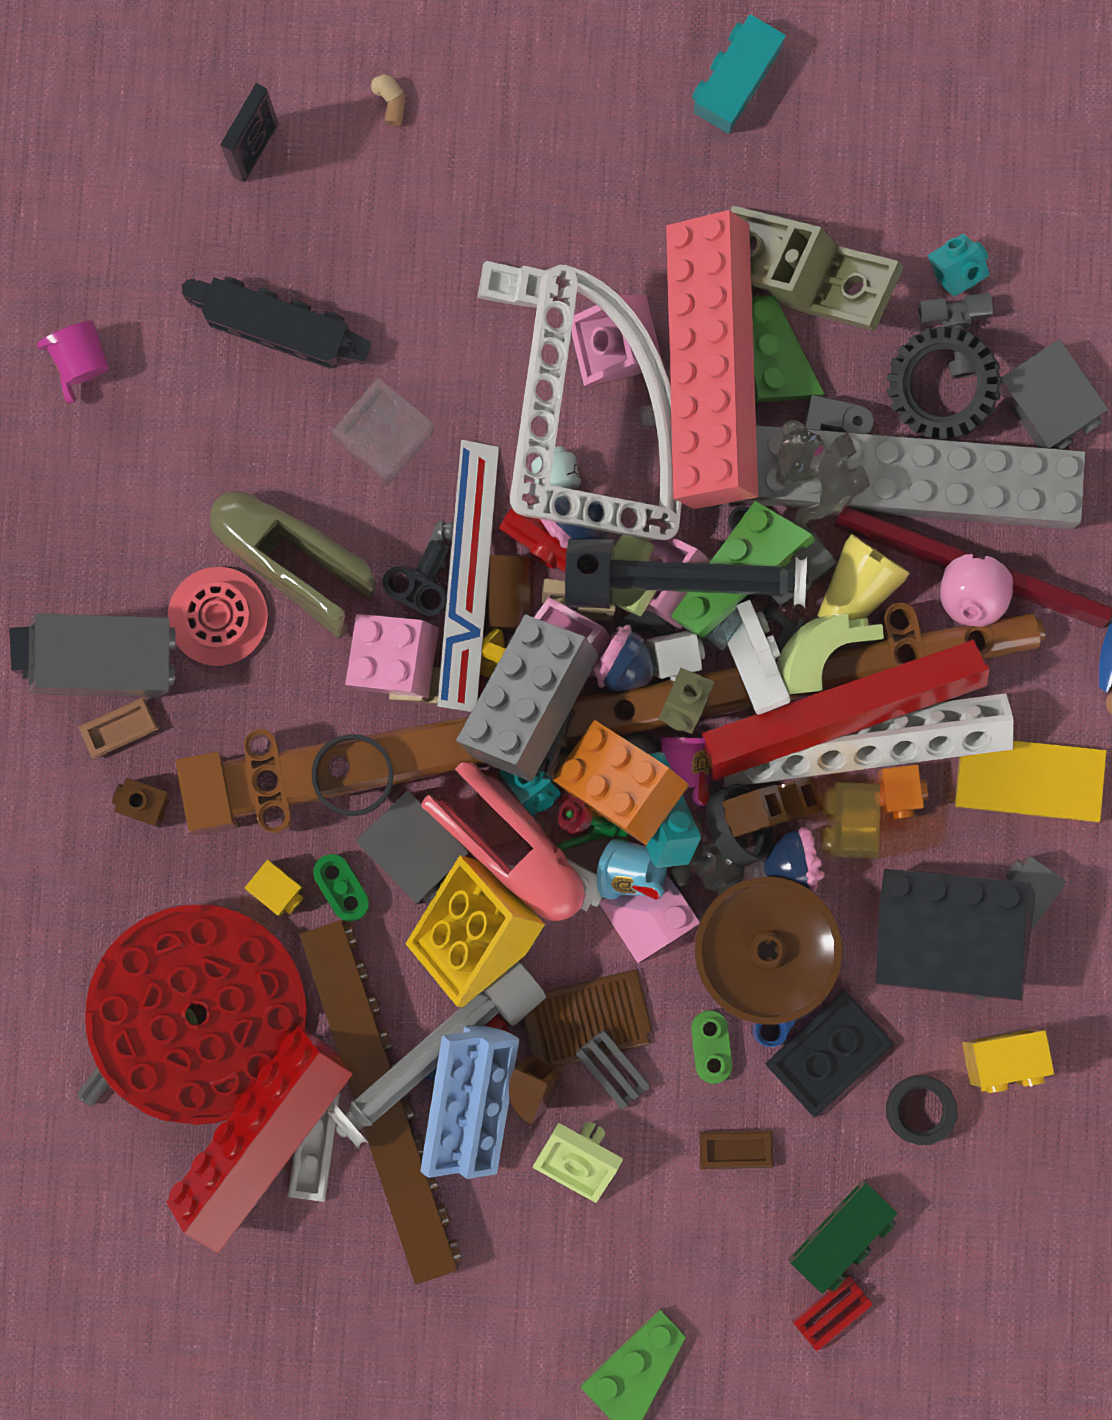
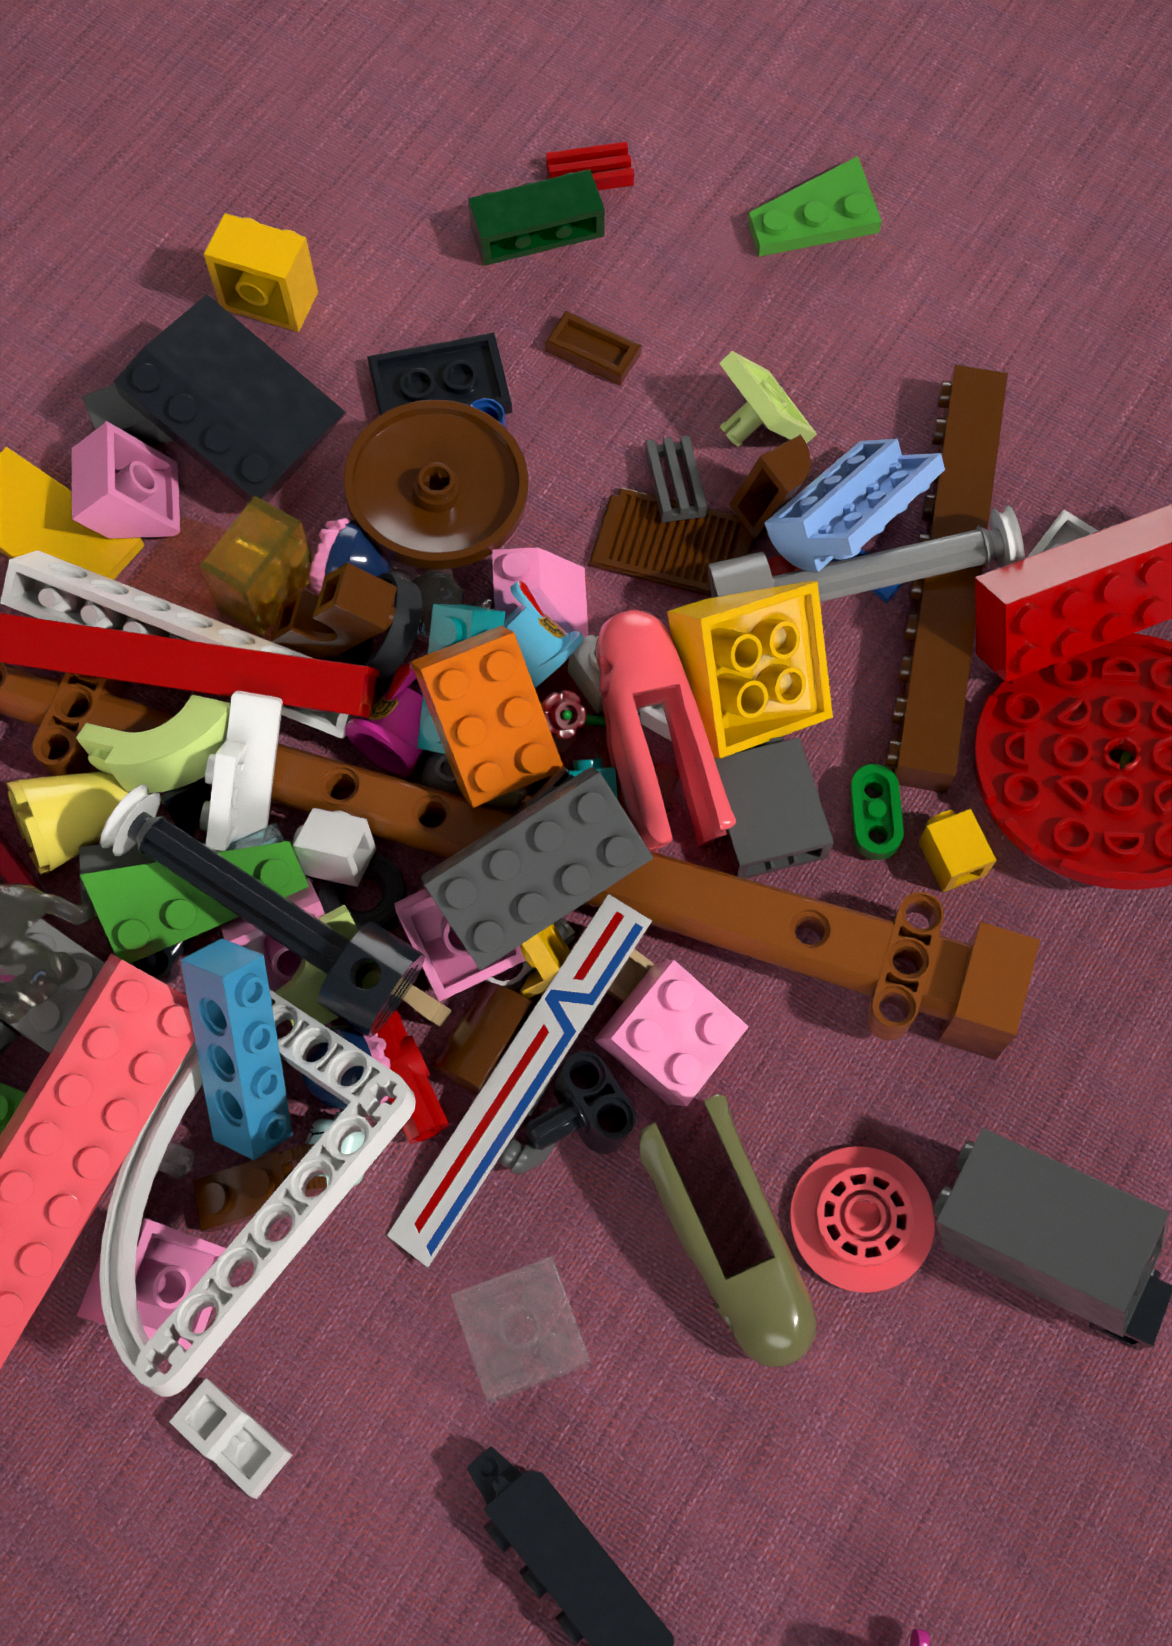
camera: 150 degrees left, 15 degrees down
nougat tile [78,697,159,759] -> none
reddish brown brick [112,778,172,828] -> none
black tyre [312,734,393,816] -> none
dark blue hair [592,625,654,692] -> none
olive brick [658,668,714,734] -> none
bright green plate [691,1010,732,1084] -> none
orange brick [874,765,928,820] -> none
black tyre [886,1075,957,1146] -> none
none -> bright pink slope [72,421,180,539]
none -> dark azure brick [180,939,293,1160]
none -> reddish brown hinge [193,1143,327,1232]

